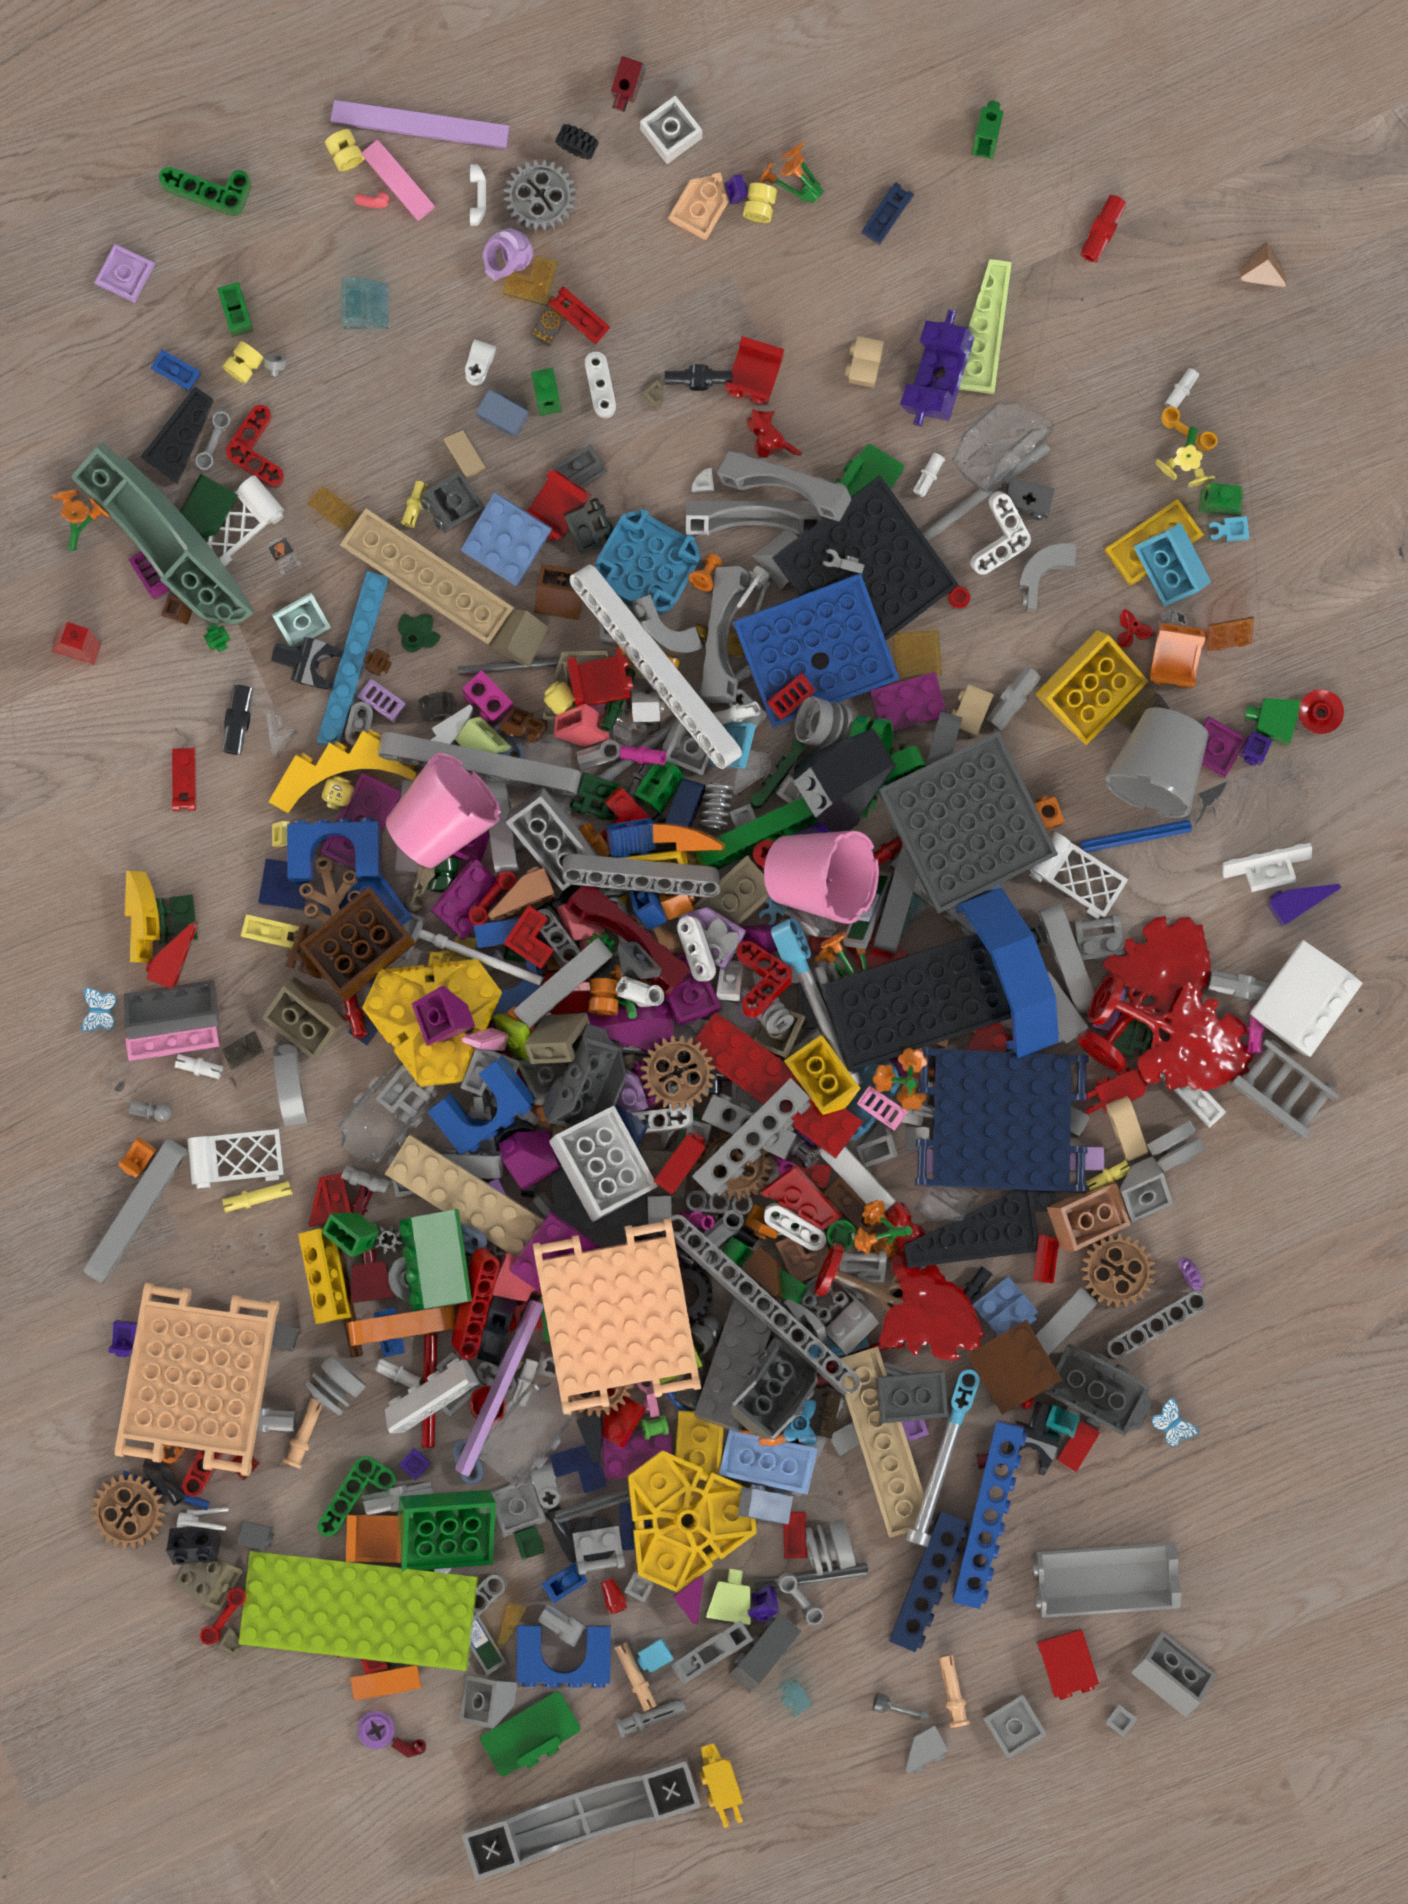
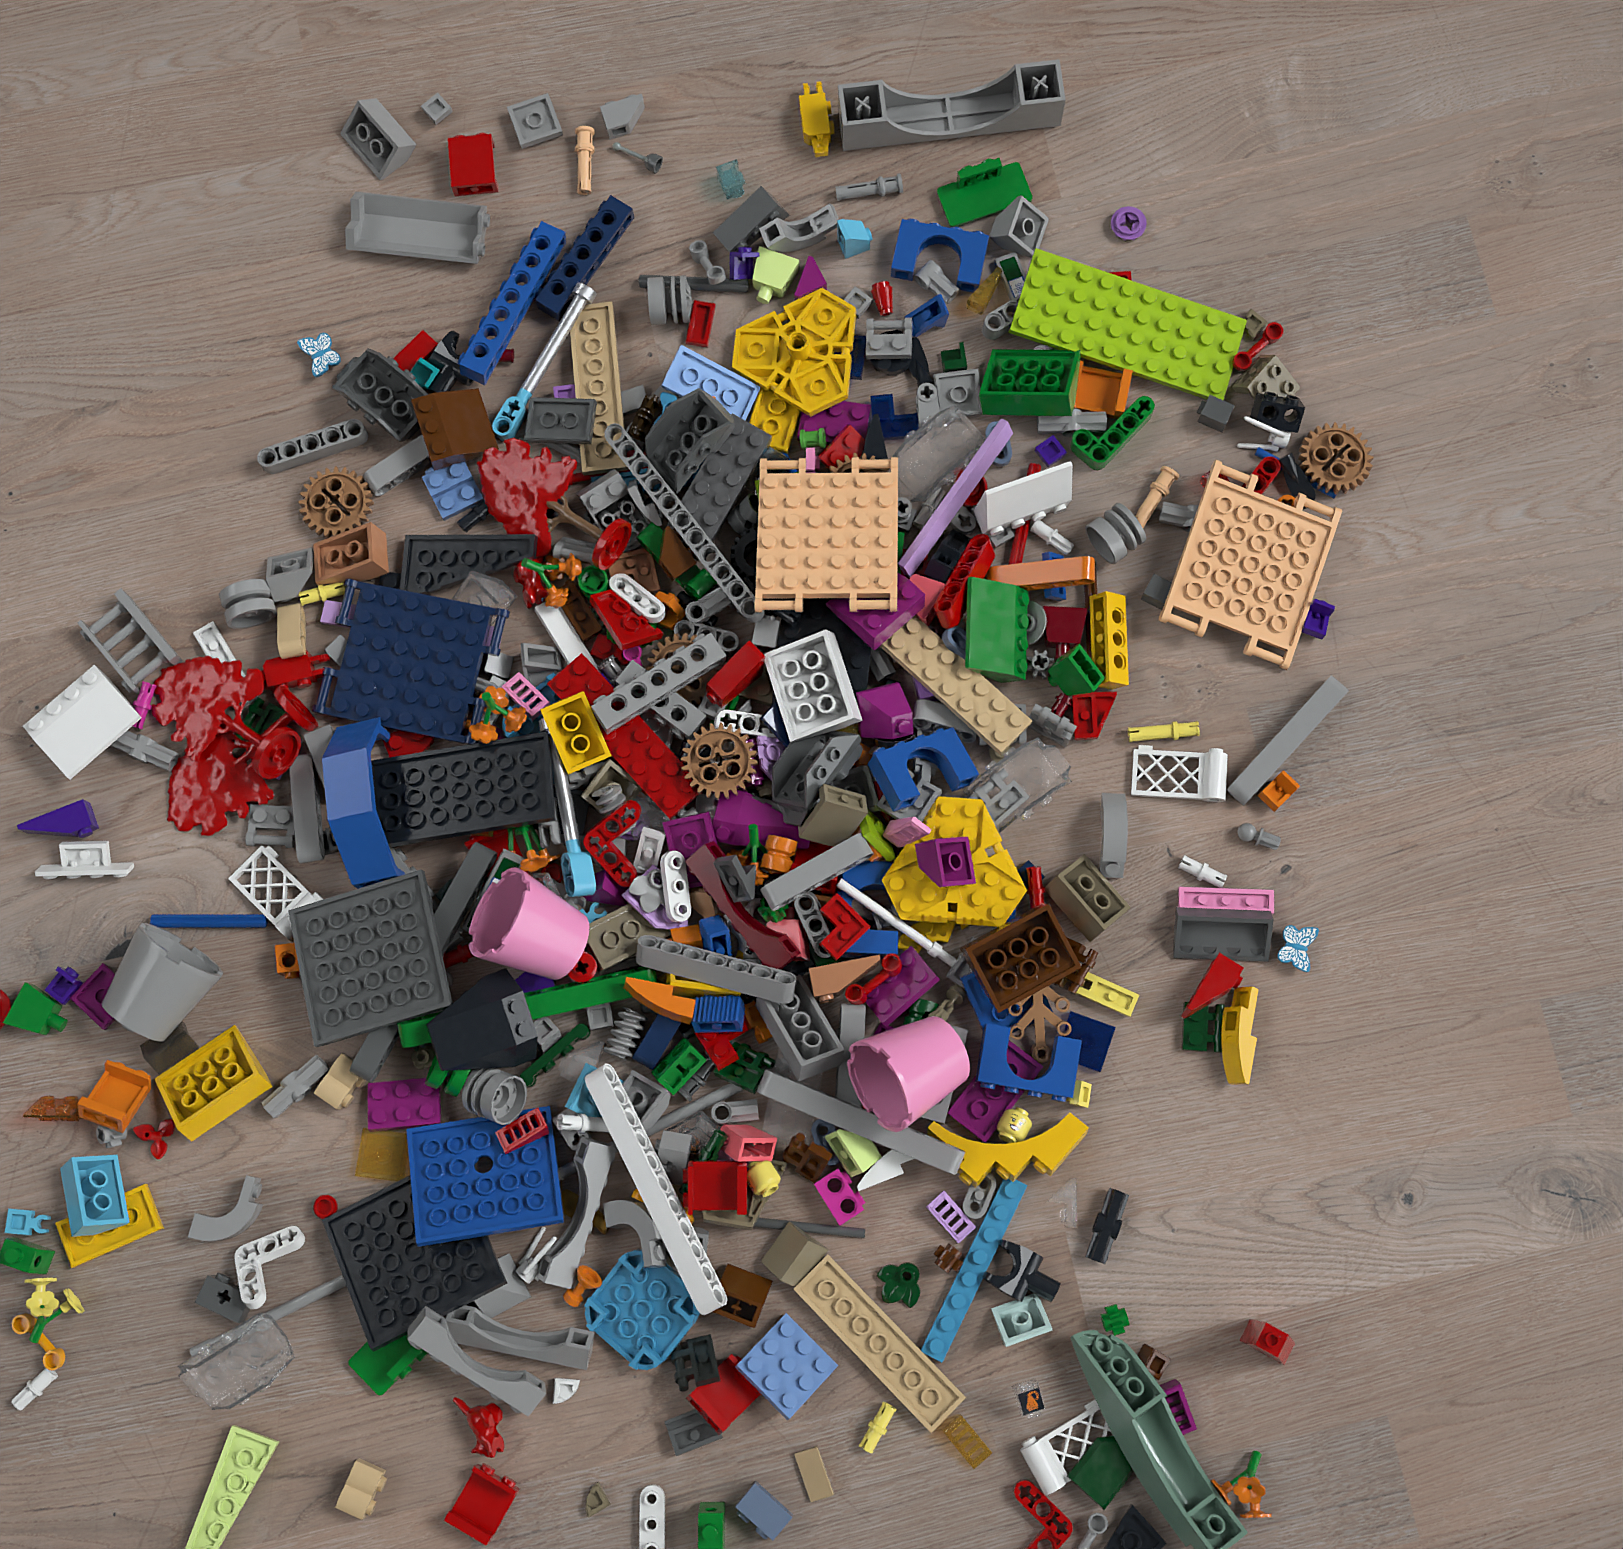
camera: 165 degrees left, 5 degrees down
red plate [172,748,196,811] -> none
clear smoke slope [222,1031,264,1070] -> none
orange slope [350,1665,422,1700] -> none
dark red arm [391,1737,426,1758] -> none
clear smoke gear [418,691,457,722] -> none
dark grey plate [420,470,485,534] -> none
dark grey axle [555,1487,630,1523] -> none
light nougat pin [614,1642,657,1712] -> none
white piece [615,976,664,1007] -> none
dark pink pin [619,745,667,765] -> none
black pin [665,364,733,391] -> none
dark pink pin [678,1210,714,1230] -> none
brick [737,1484,793,1524] -> none
light grey plate [822,549,864,574] -> none
dark purple brick [900,309,975,427] -> none
white axle [913,453,945,497] -> none
red tile [1033,1235,1059,1284] -> none
medium lavender gear [1178,1257,1203,1291] -> none

